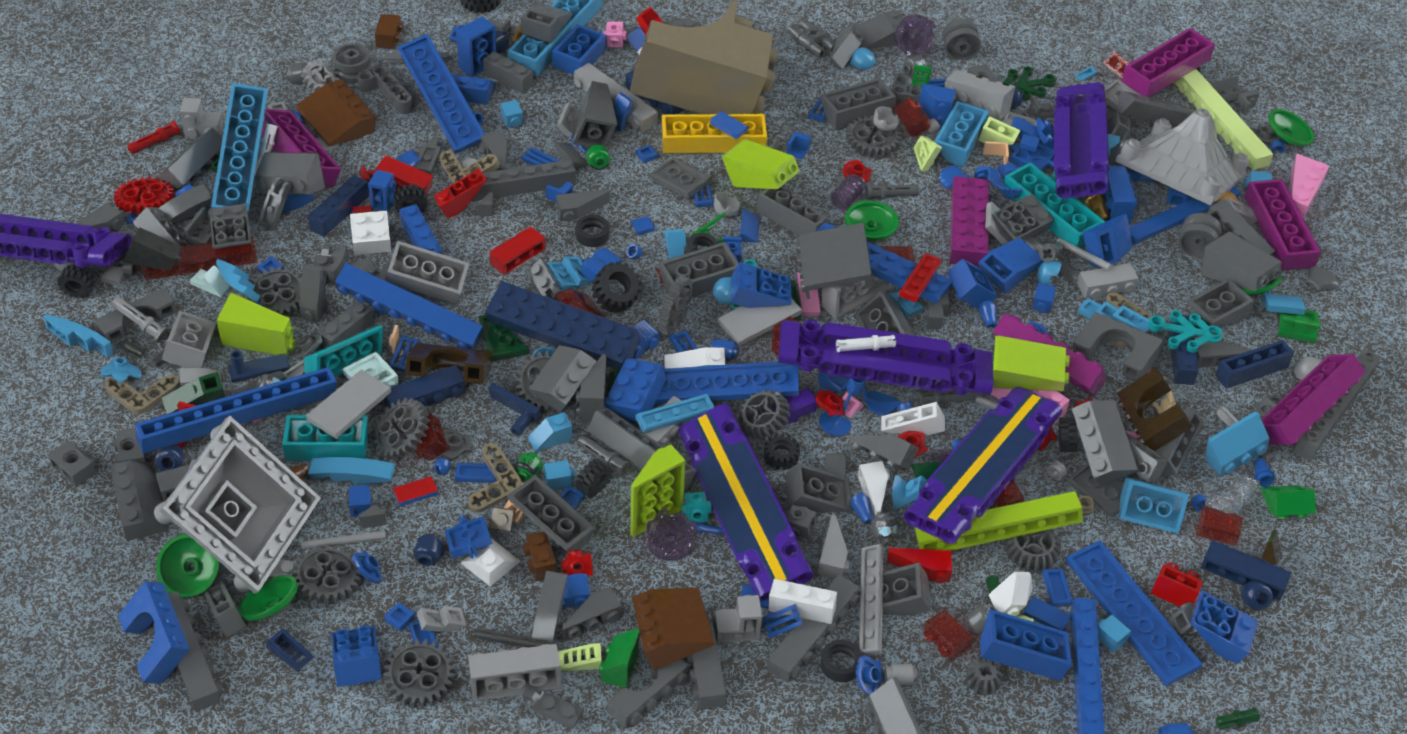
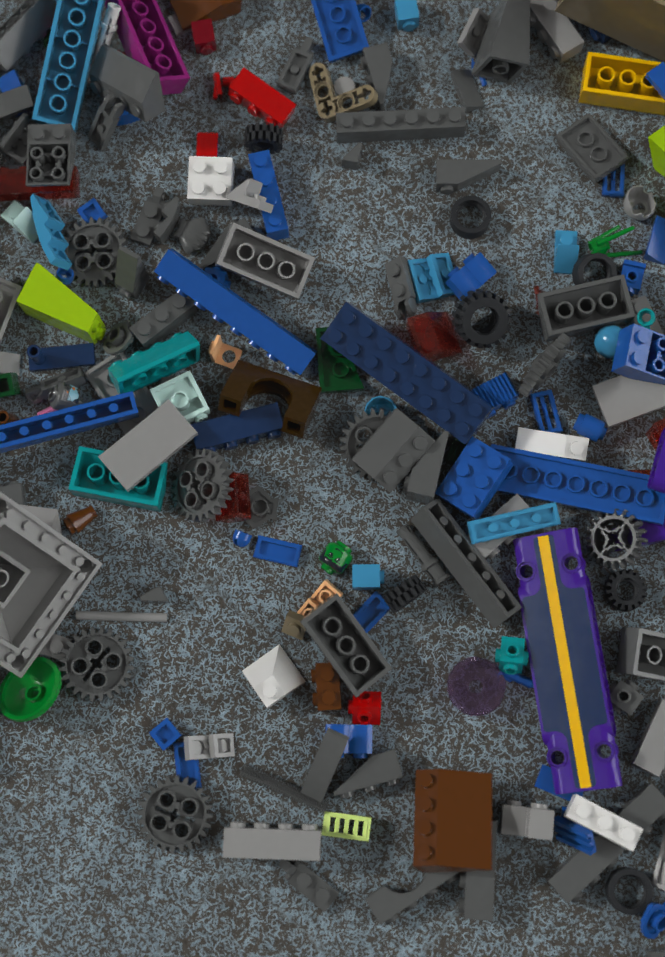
camera: 20 degrees right, 30 degrees up
dark blue slope [266,628,314,672] -> none
dark blue brick [308,175,369,237] -> none
dark azure slope [308,457,395,485] -> none
blue slope [331,625,382,687] -> none
blue panel [349,485,371,517] -> none
blue animal [352,549,382,583] -> none
blue brick [368,170,396,213] -> none
blue tile [389,336,420,372] -> none
red tile [393,476,438,507] -> none
blue animal [396,150,421,167] -> none
dark blue head [413,534,443,566] -> none
red slope [434,168,487,219] -> none
blue plate [444,514,493,559] -> none
dark tan beam [468,443,521,513] -> none
dark blue piece [488,383,542,436] -> none
red brick [489,226,546,275] -> none
blue tile [521,147,560,165] -> none
dark azure slope [528,412,572,452] -> none
blue panel [546,181,573,202] -> none
green head [586,144,610,170] -> none
green slope [598,629,640,688] -> none
blue slope [613,92,633,132] -> none
blue hinge [627,244,643,259] -> none
lime slope [630,444,685,537] -> none
blue tile [631,216,655,236] -> none
blue tile [635,145,659,163] -> none
none -> dark red brick [191,18,217,55]
none -> light grey slope [226,178,274,213]

